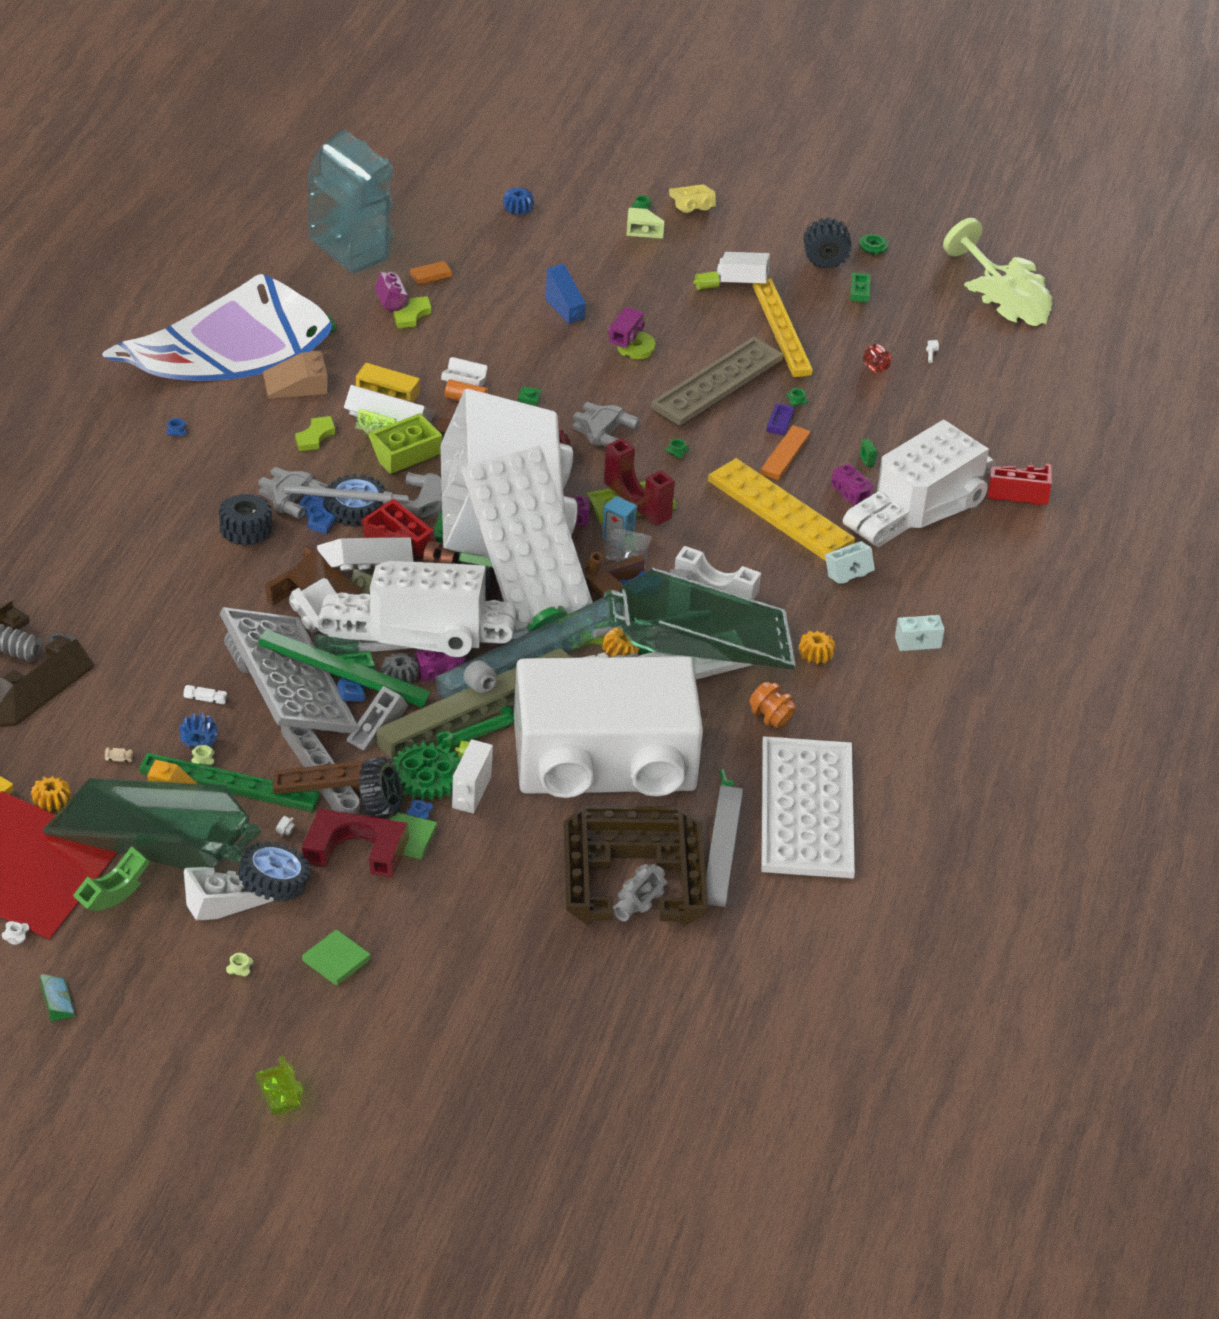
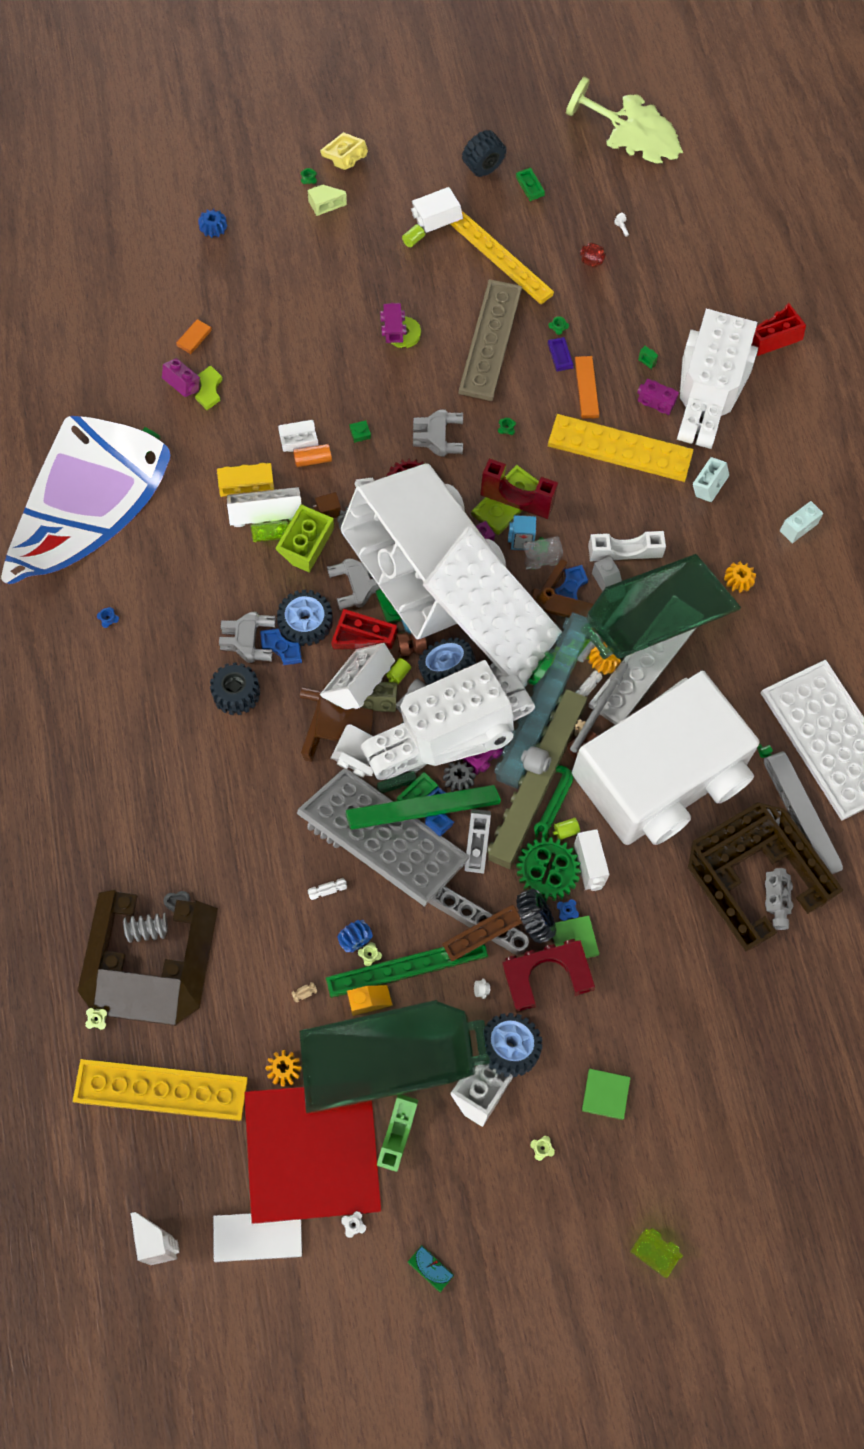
camera: 30 degrees left, 25 degrees up
medium nougat slope [263,351,327,399] -> none
light grey bar [284,484,409,504] -> none
lime tile [295,416,335,451] -> none
clear light blue brick [308,129,394,274] -> none
bright green tile [459,552,493,568] -> none
blue slope [545,264,586,324] -> none
orange piece [749,682,796,728] -> none
green gear [859,234,888,255] -> none

